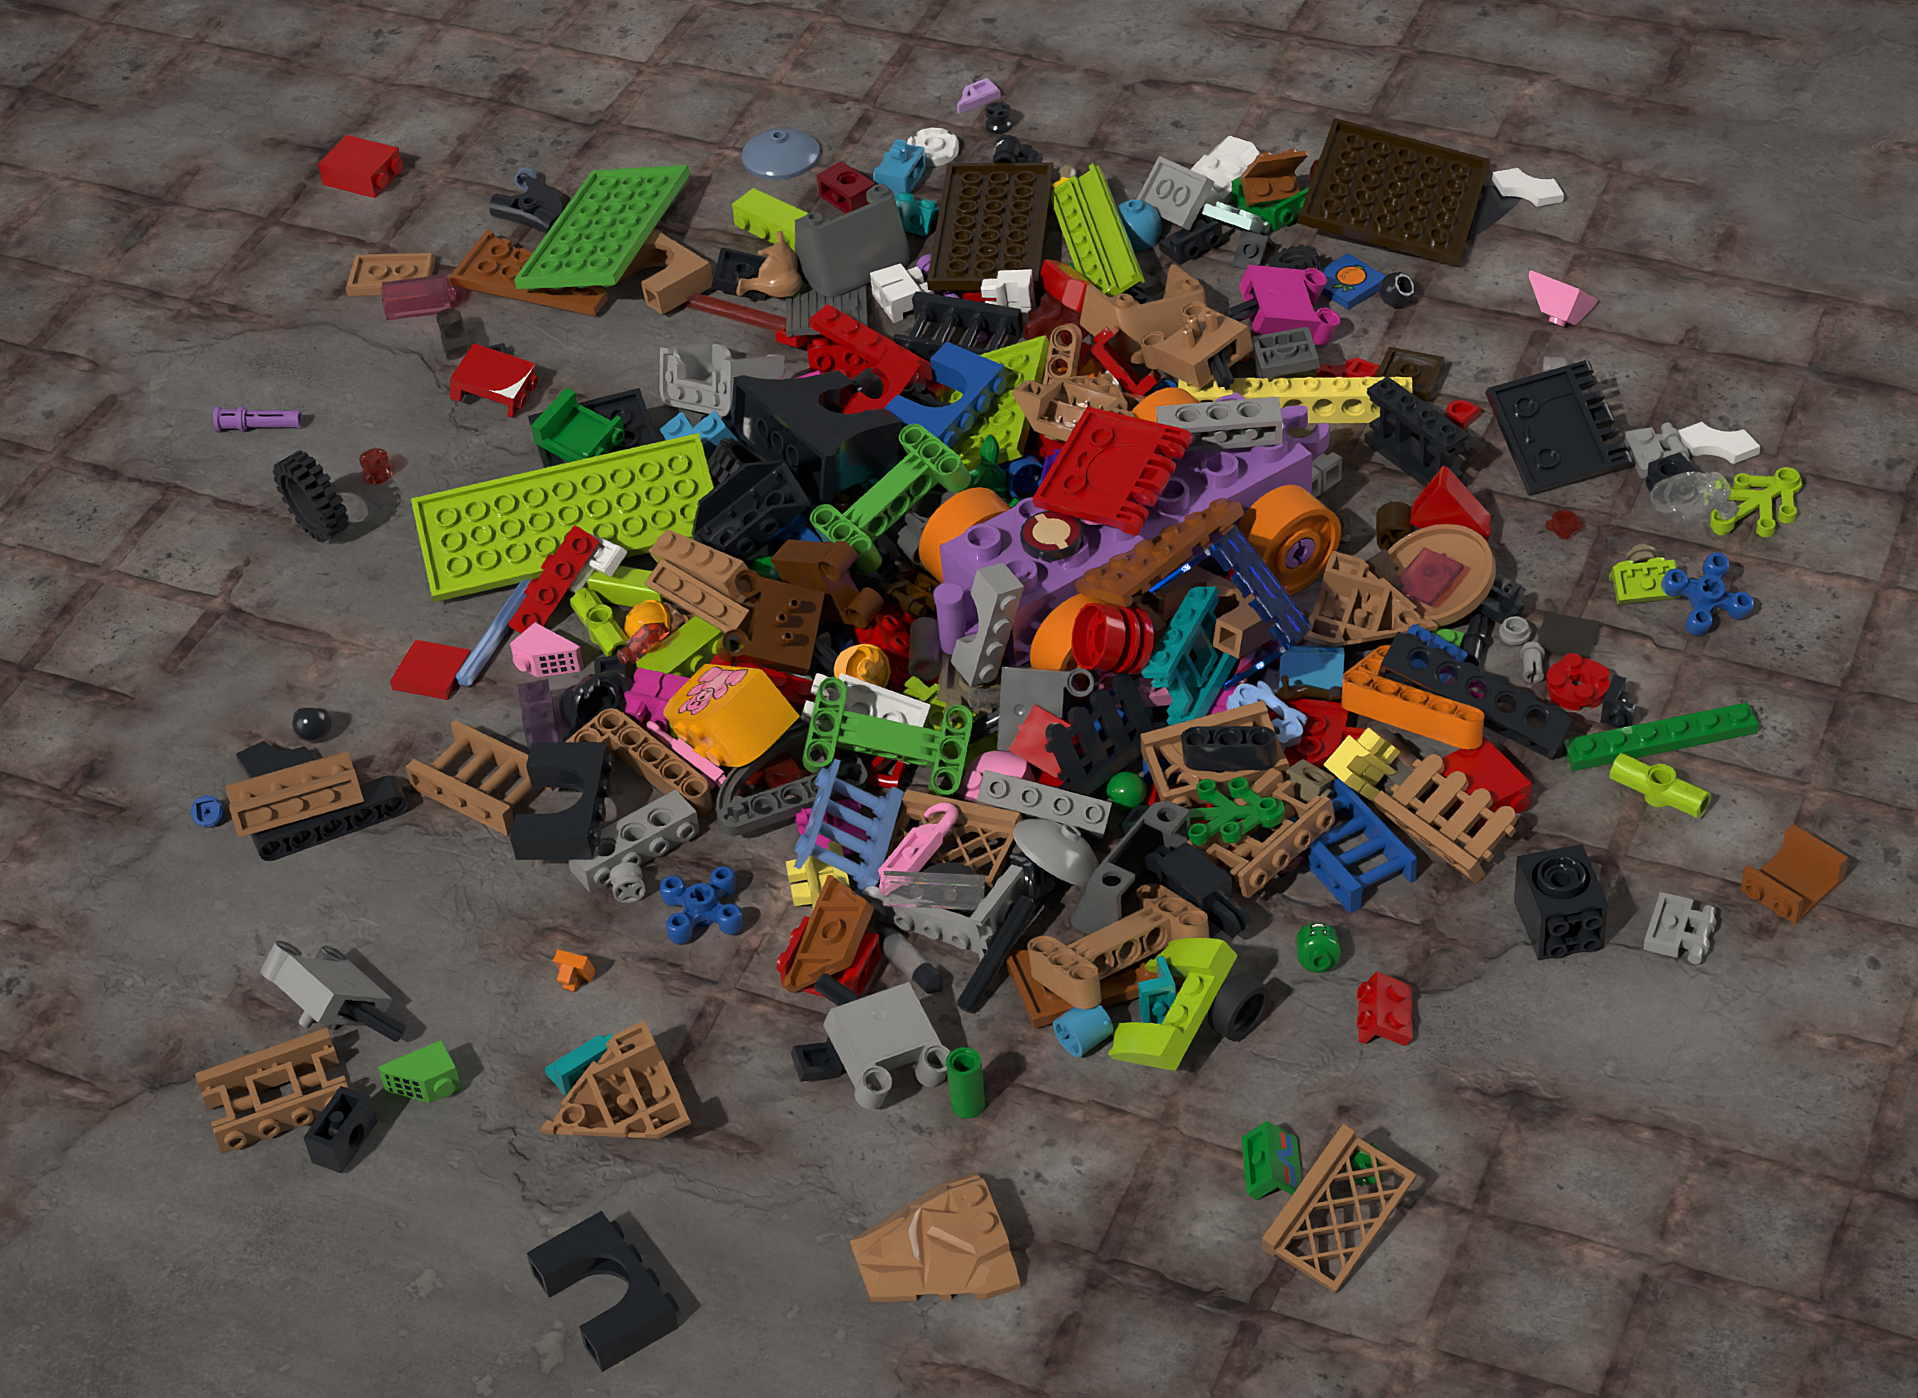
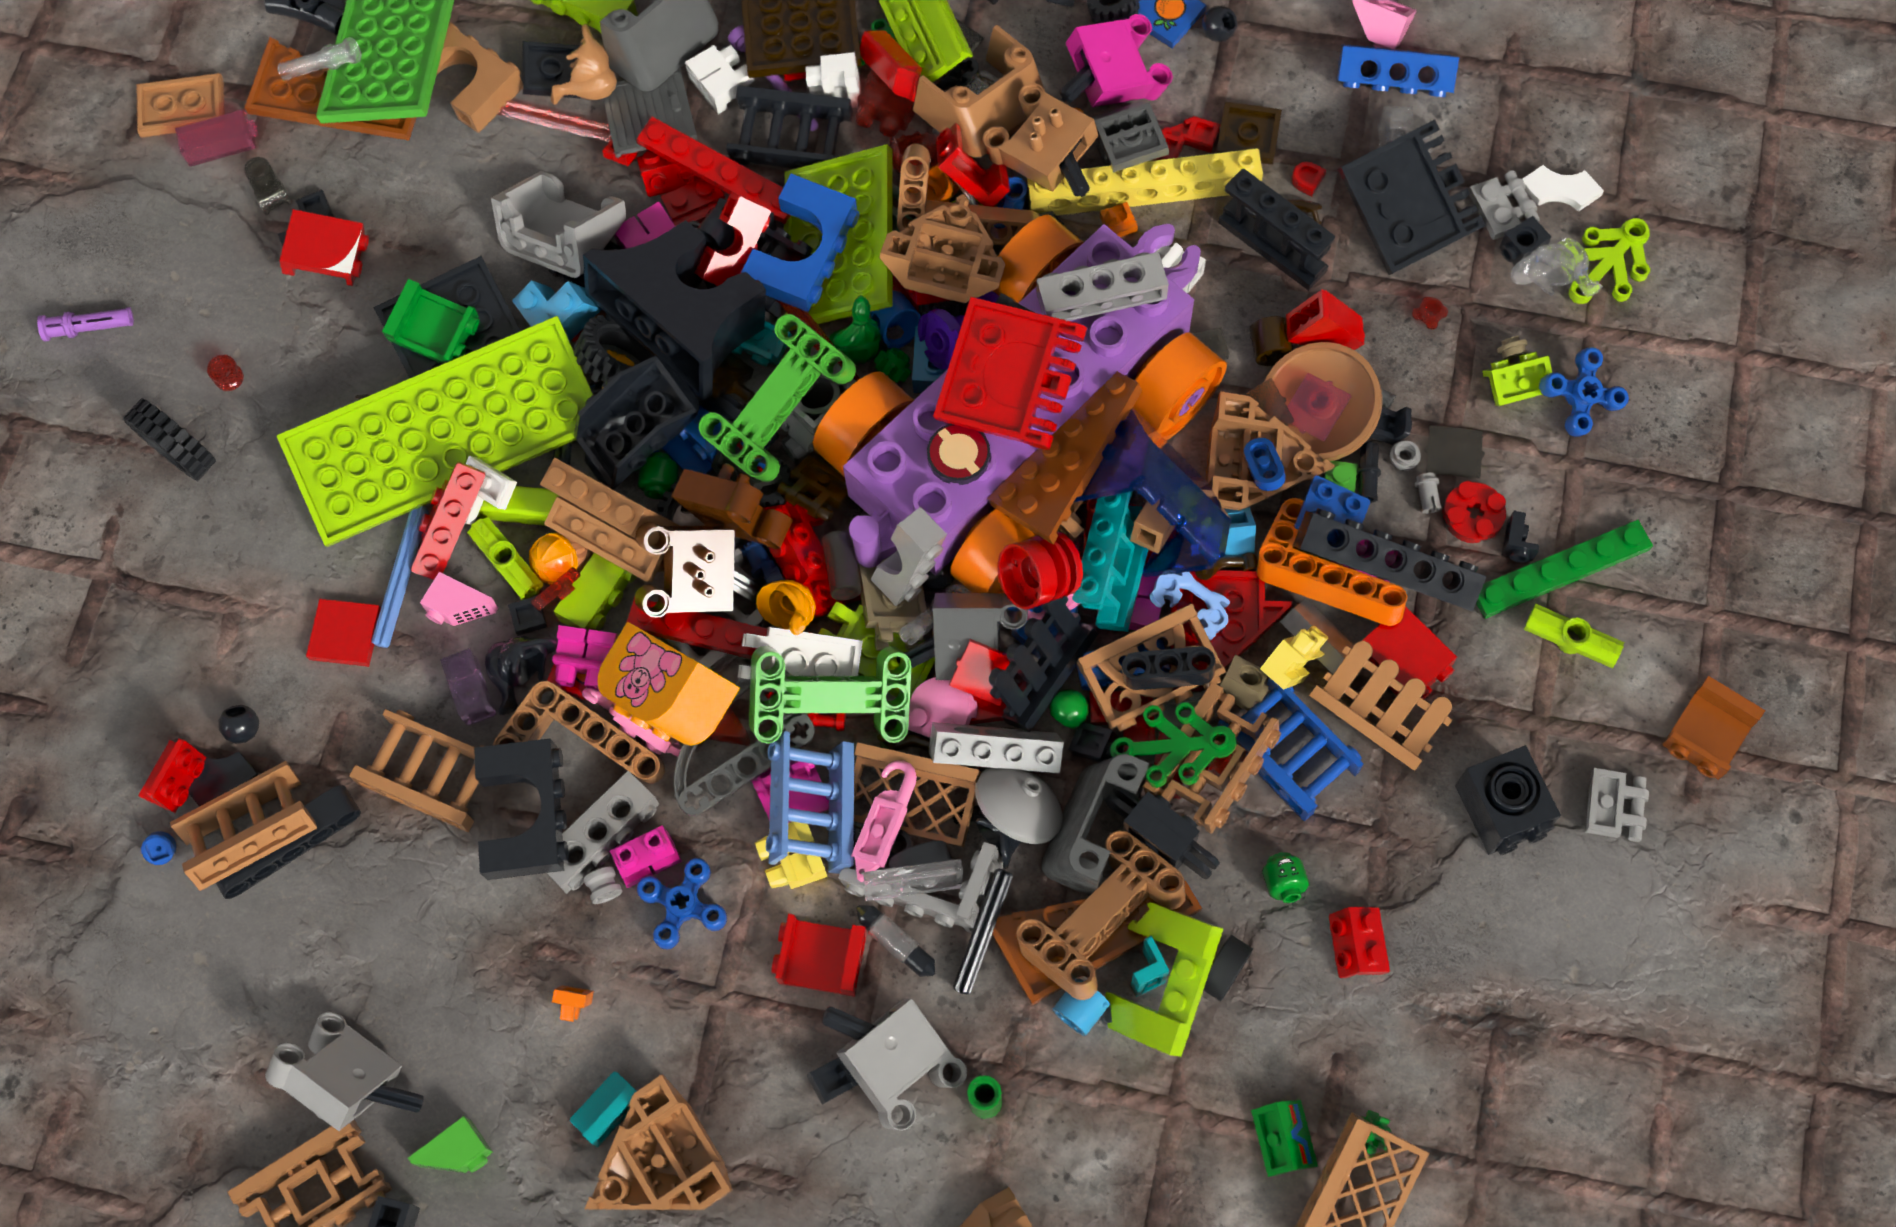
camera: 10 degrees left, 25 degrees up
dark orange wing [782,875,874,992] -> none
none -> red bracket [138,738,206,813]
none -> clear pin [277,37,361,81]
none -> dark pink hips [610,825,682,888]
none -> blue plate [1244,438,1286,491]
none -> blue brick [1337,44,1459,97]

